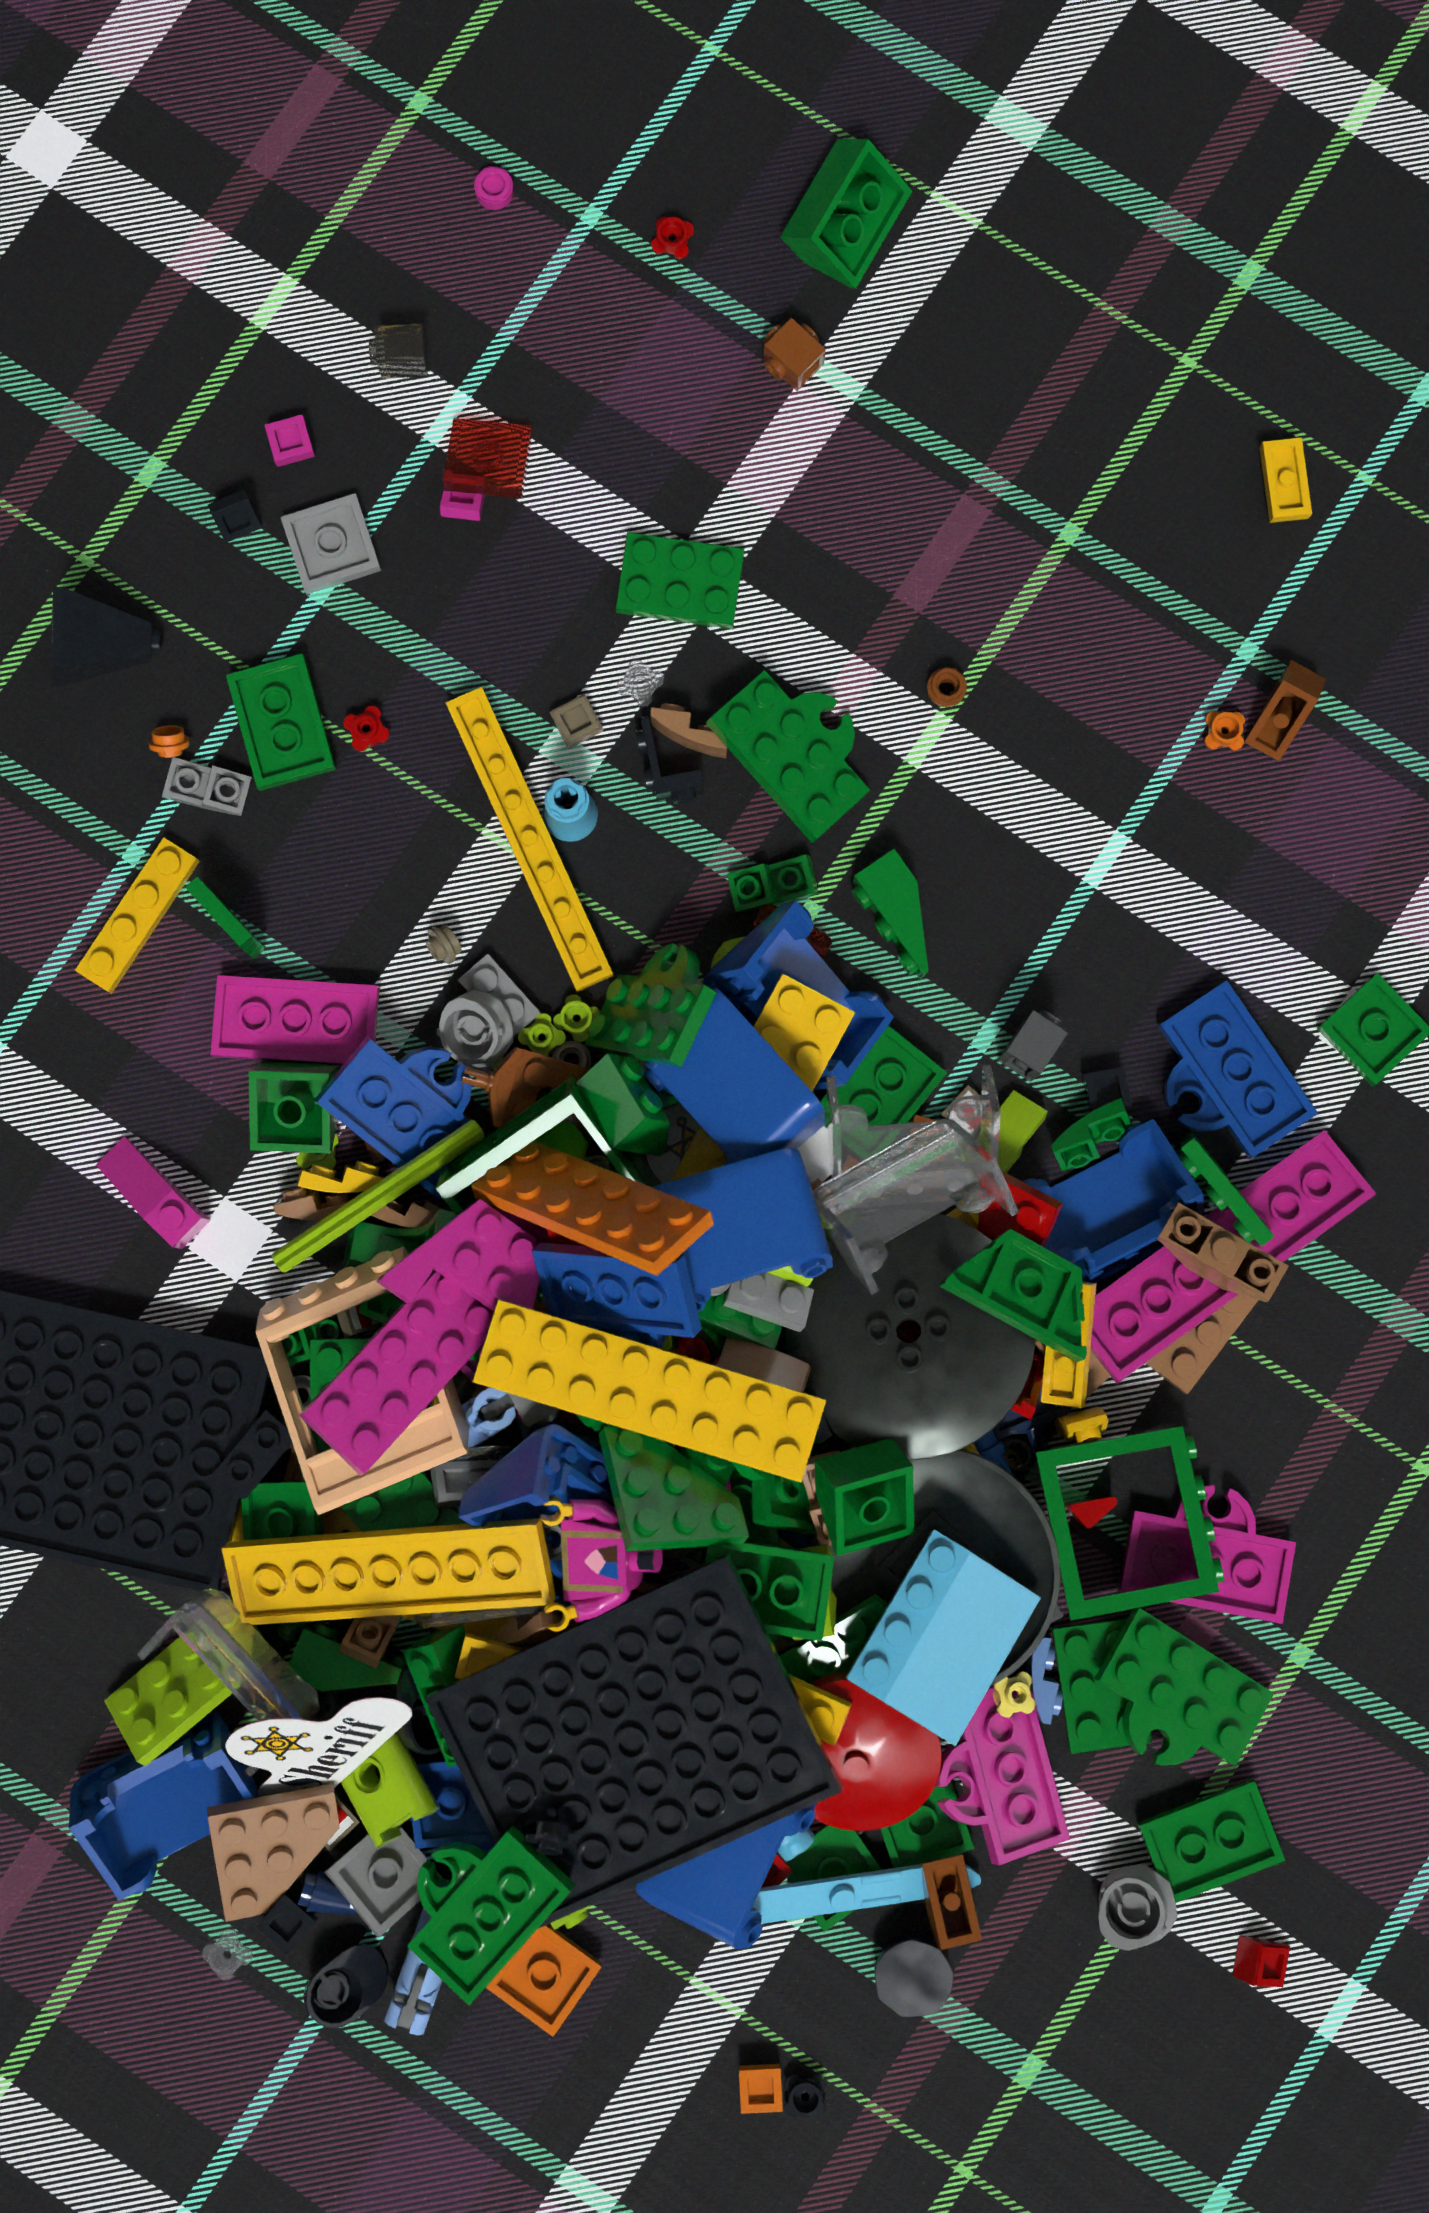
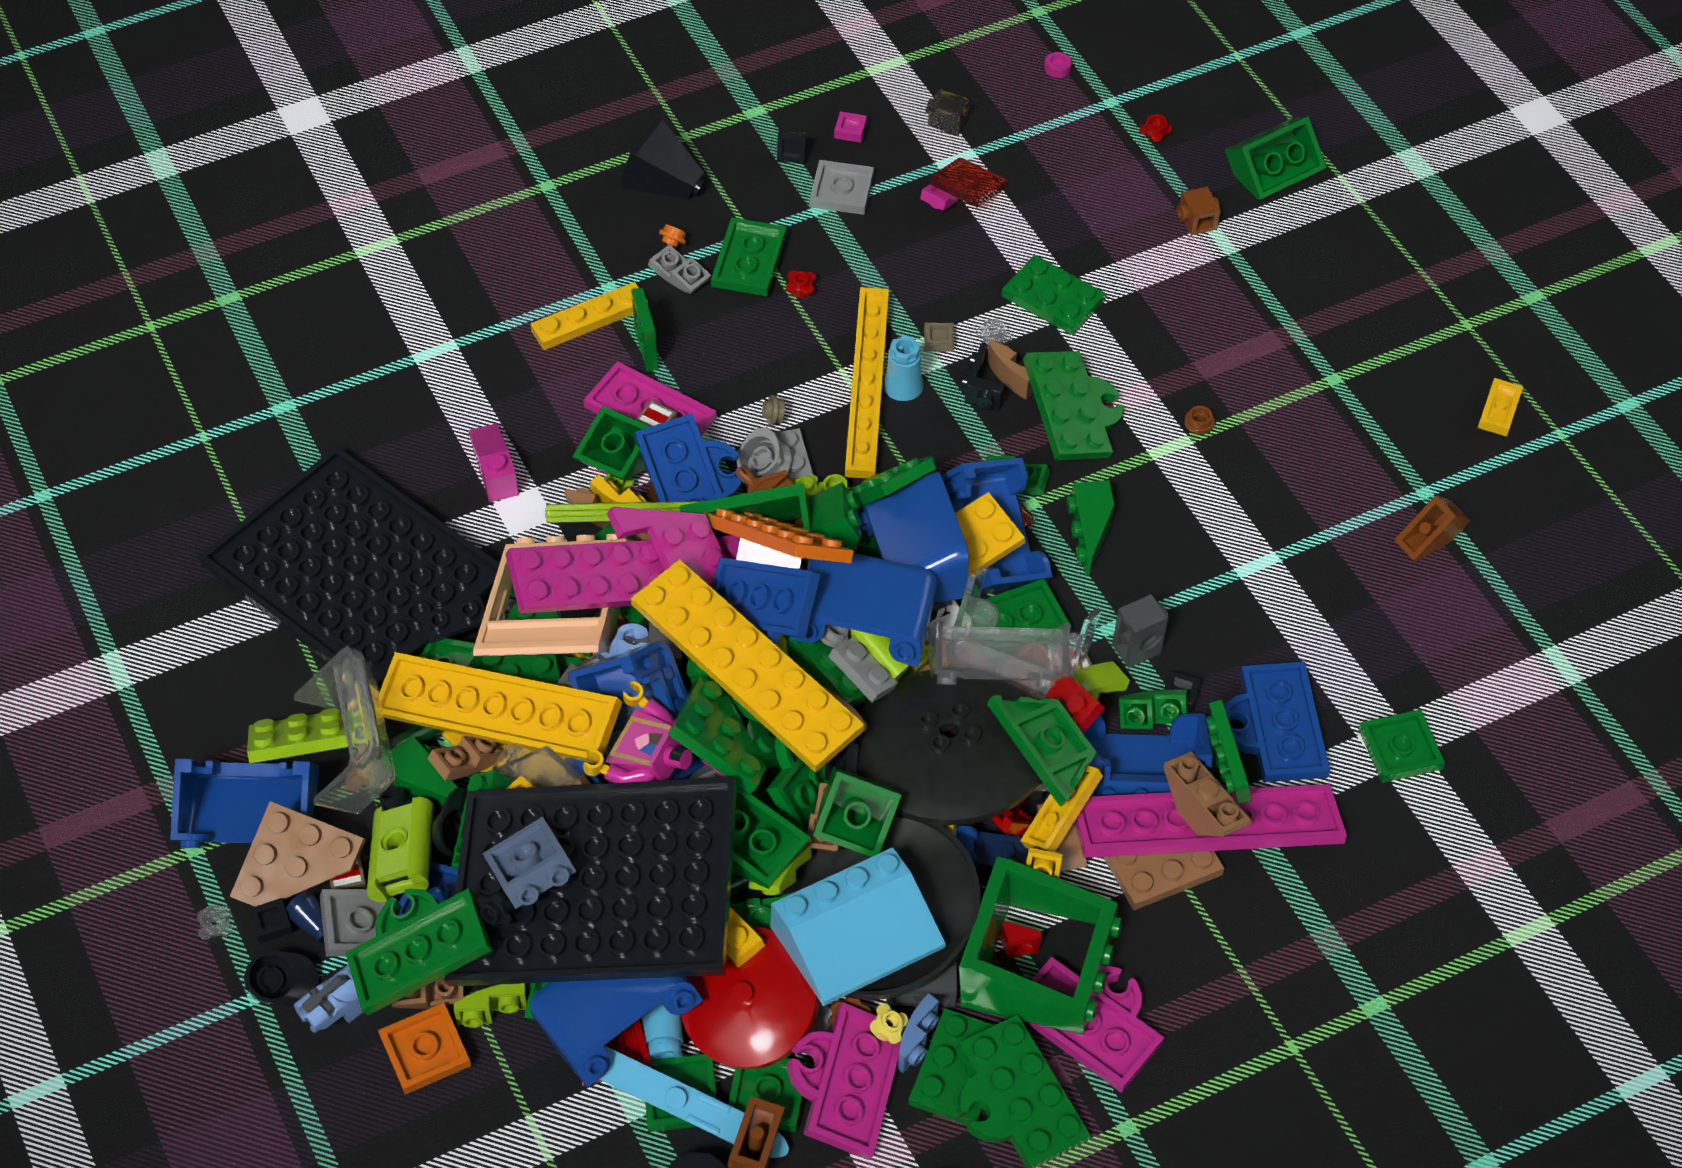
camera: 30 degrees right, 30 degrees down
white sticker [226,1698,412,1797] -> none
orange plate [1204,711,1245,751] -> none
none -> sand blue plate [482,817,576,909]
none -> tile [635,400,677,426]

